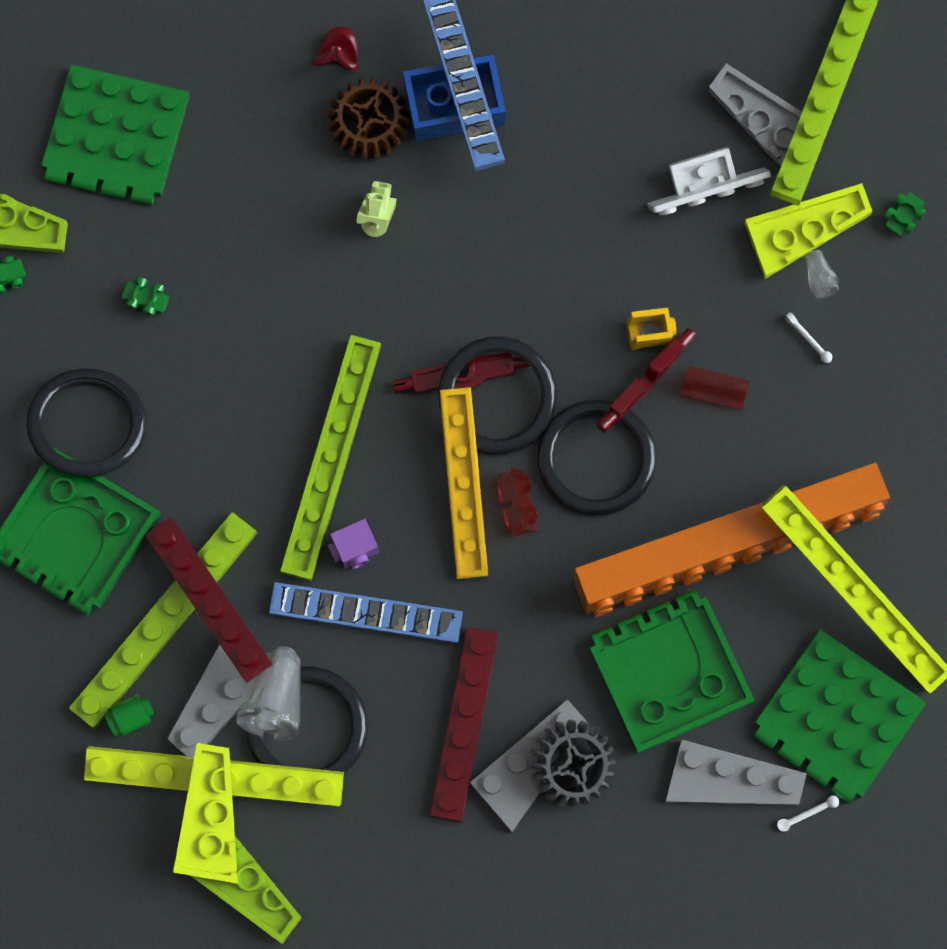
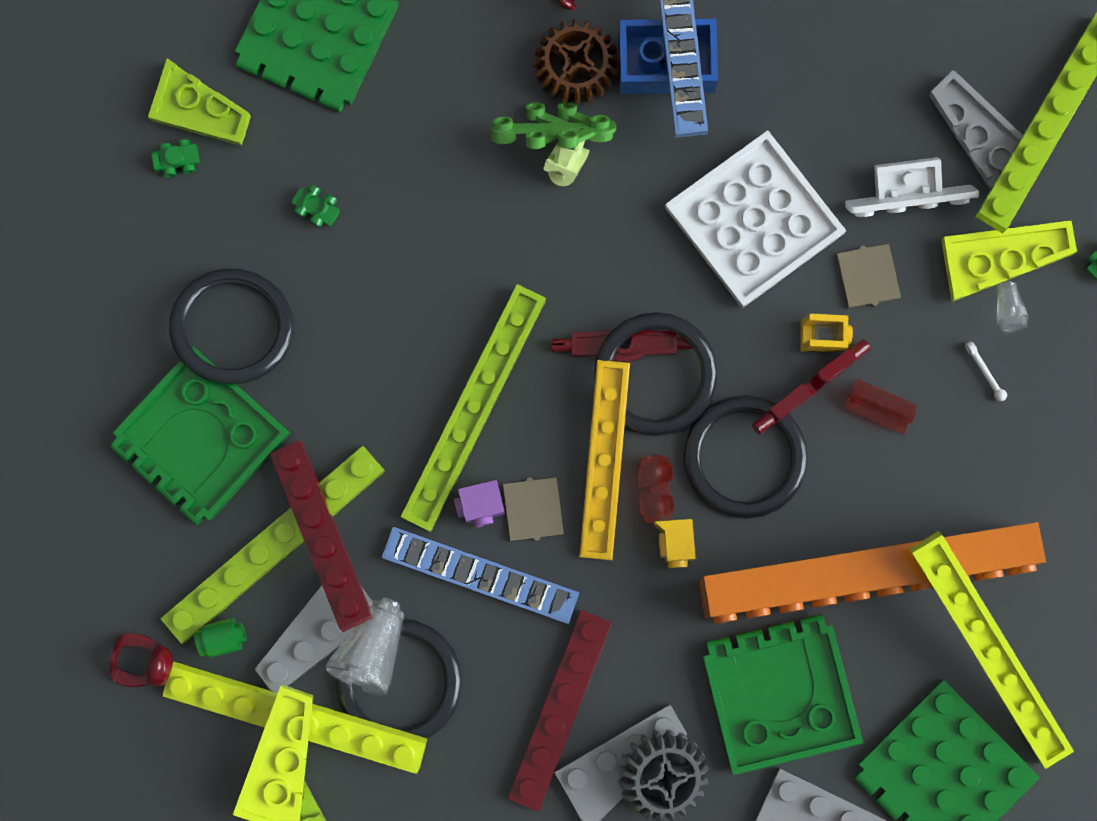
camera: 10 degrees right, 5 degrees up
none -> dark red piece [110,633,173,687]
none -> bright green plant [490,102,616,149]
none -> dark tan piece [503,477,564,541]
none -> yellow window [653,519,696,569]
none -> white plate [665,130,846,308]
none -> dark tan piece [836,244,901,309]

